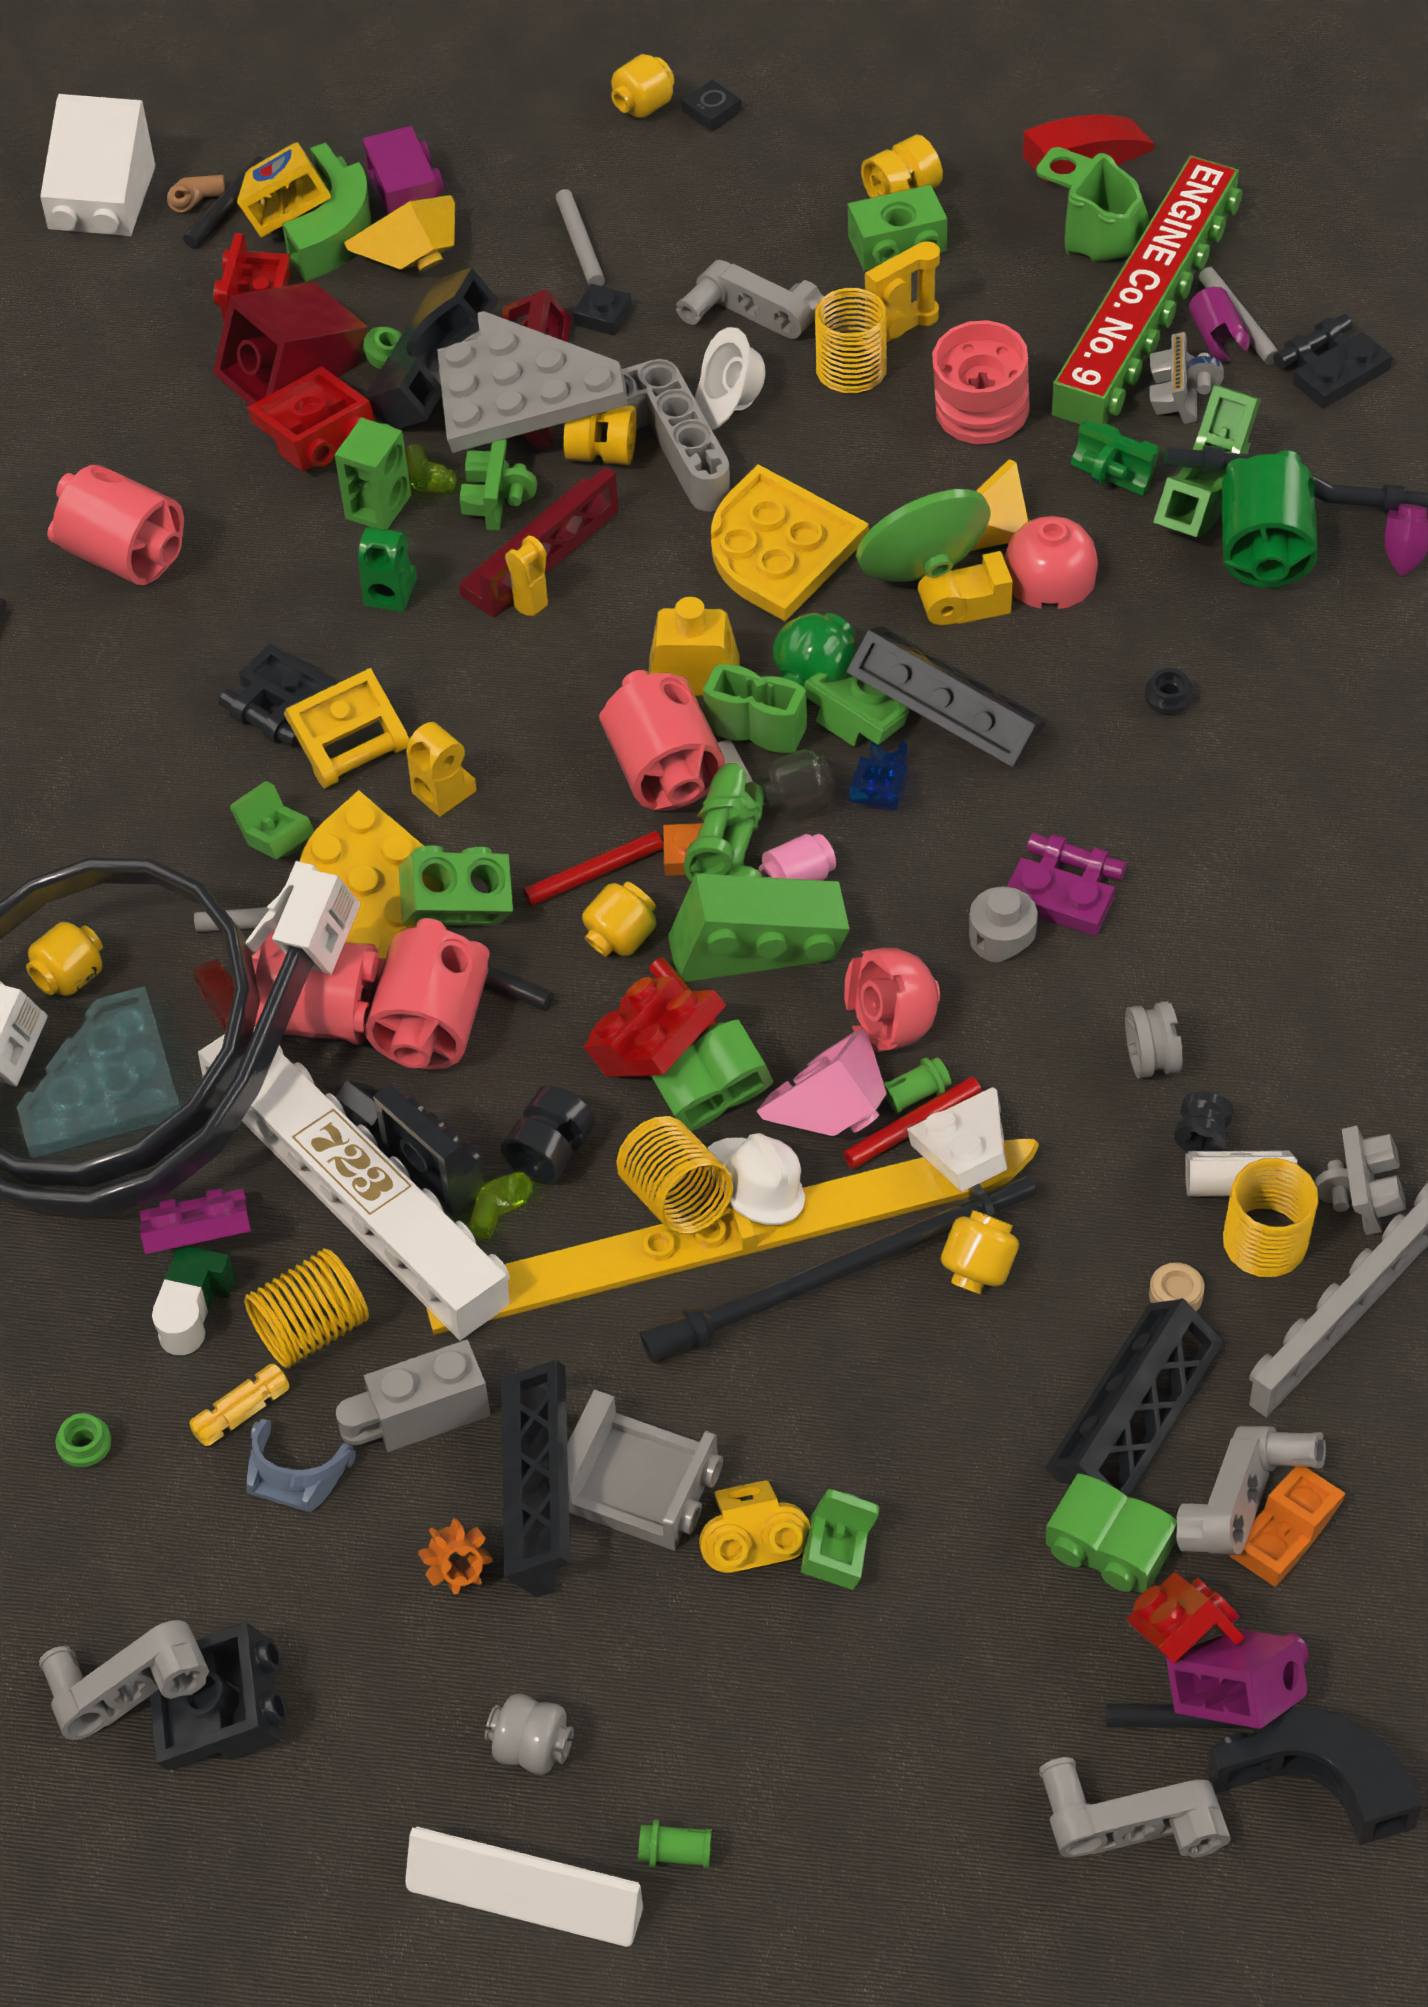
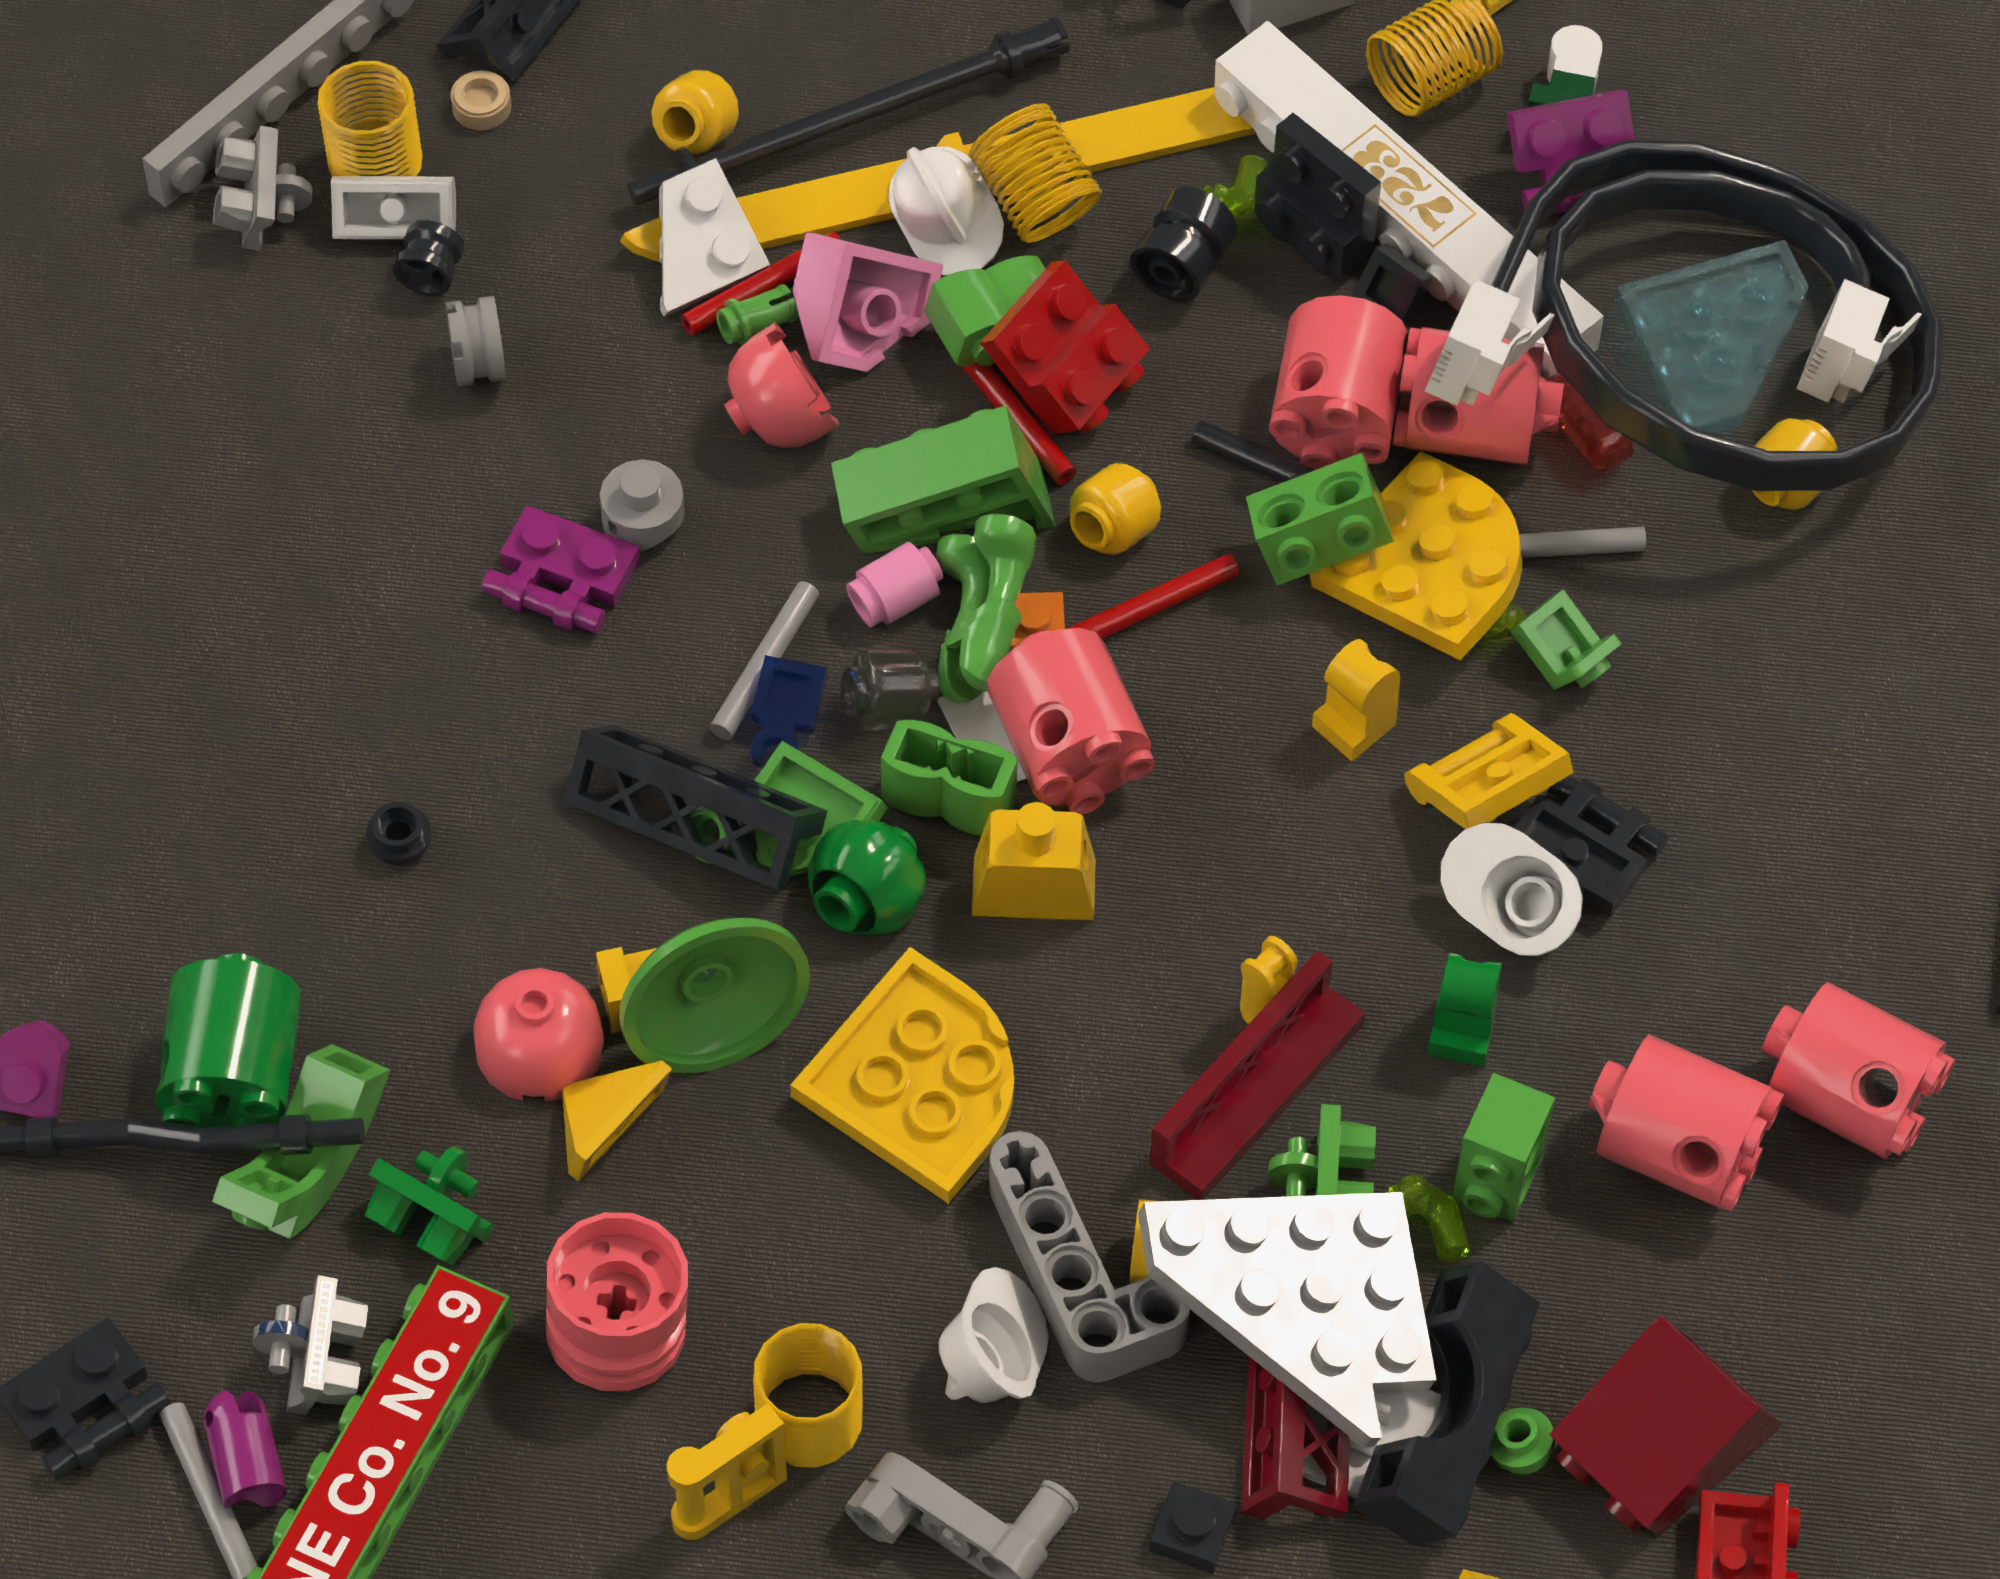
camera: 175 degrees right, 5 degrees up
red plate [247,366,375,472] -> none
none -> light grey bar [709,581,819,740]
none -> white piece [1440,823,1583,956]
none -> coral cylinder [1588,1034,1784,1212]

